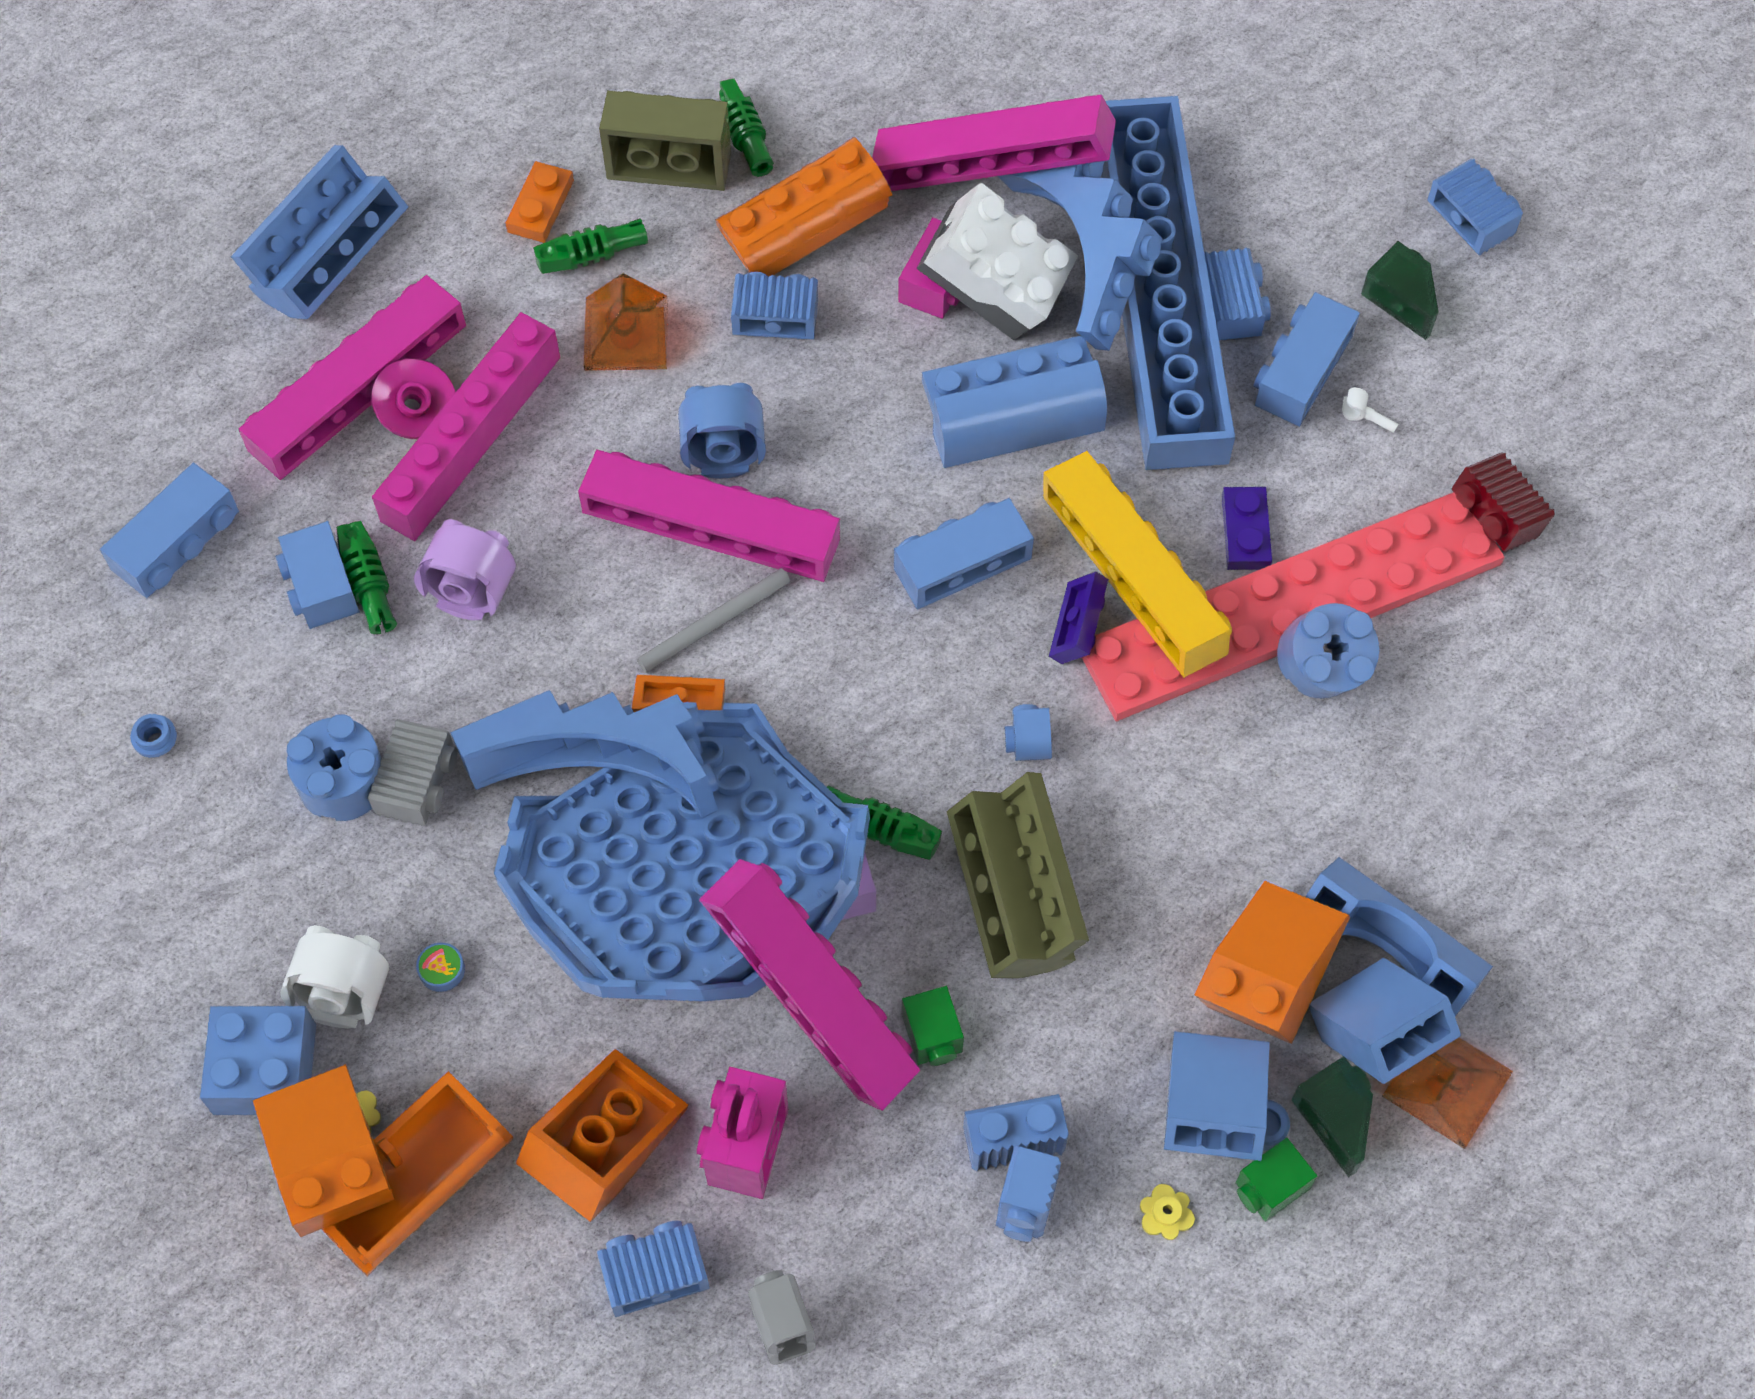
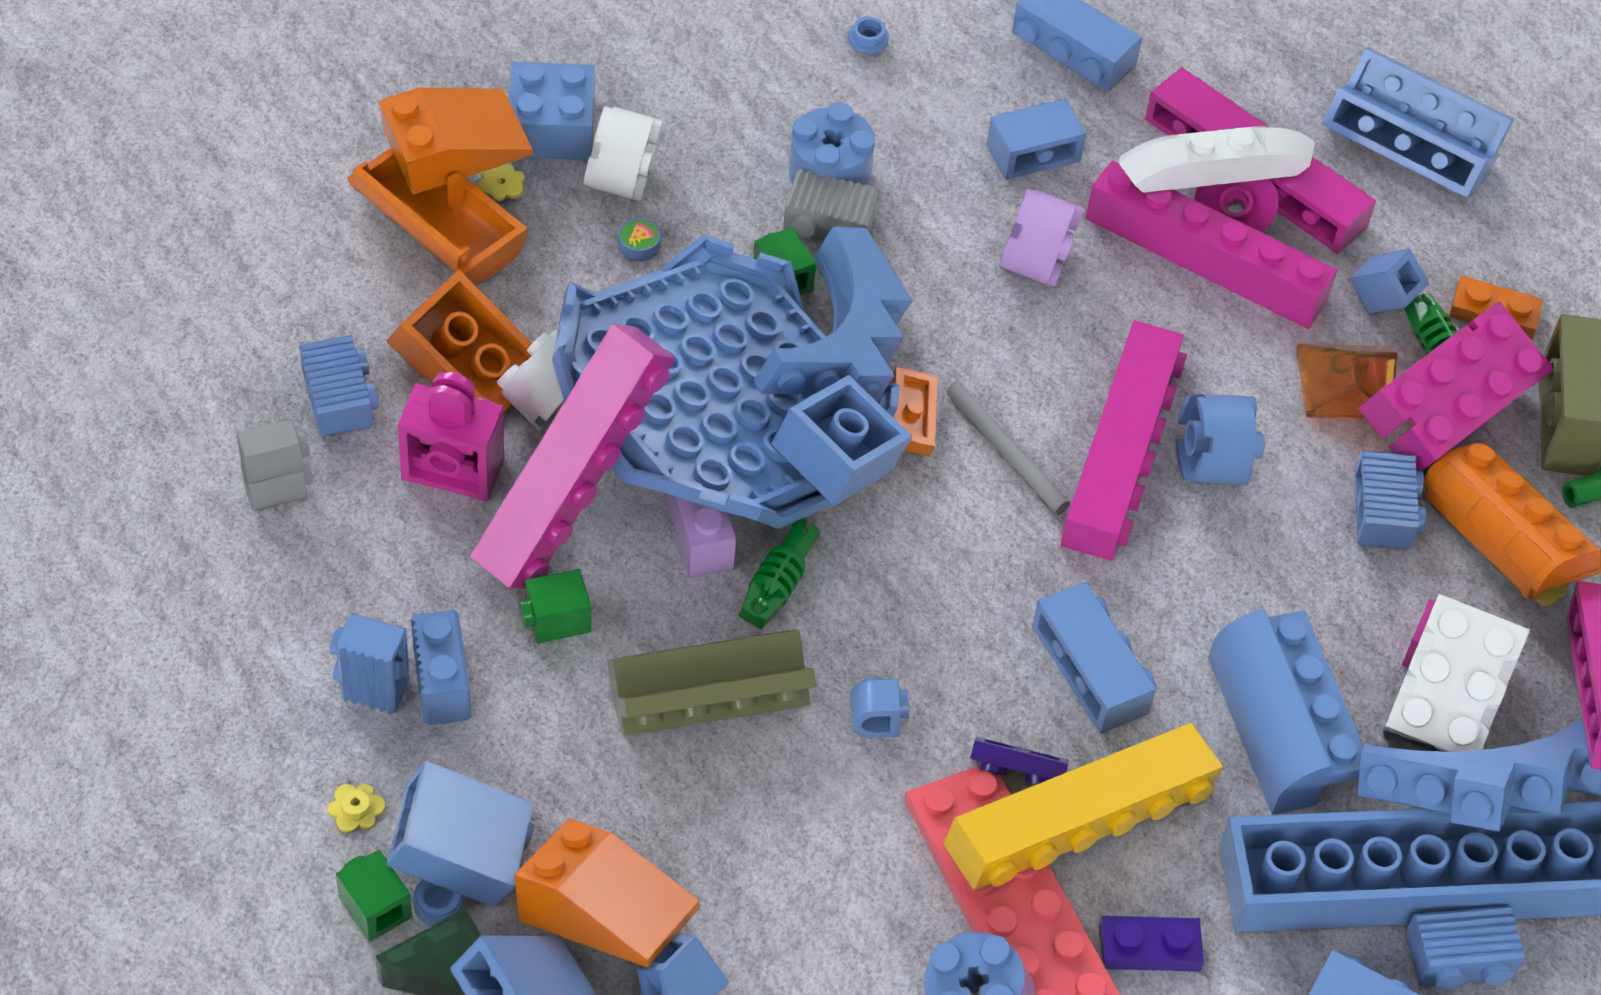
camera: 85 degrees right, 10 degrees down
green hinge [336,521,397,635] -> none
none -> white brick [497,329,564,432]
none -> green brick [753,227,816,295]
none -> medium blue brick [771,375,912,506]
none -> white brick [1119,126,1315,193]
none -> medium blue brick [1349,248,1429,314]
none -> dark pink piece [1358,301,1554,471]

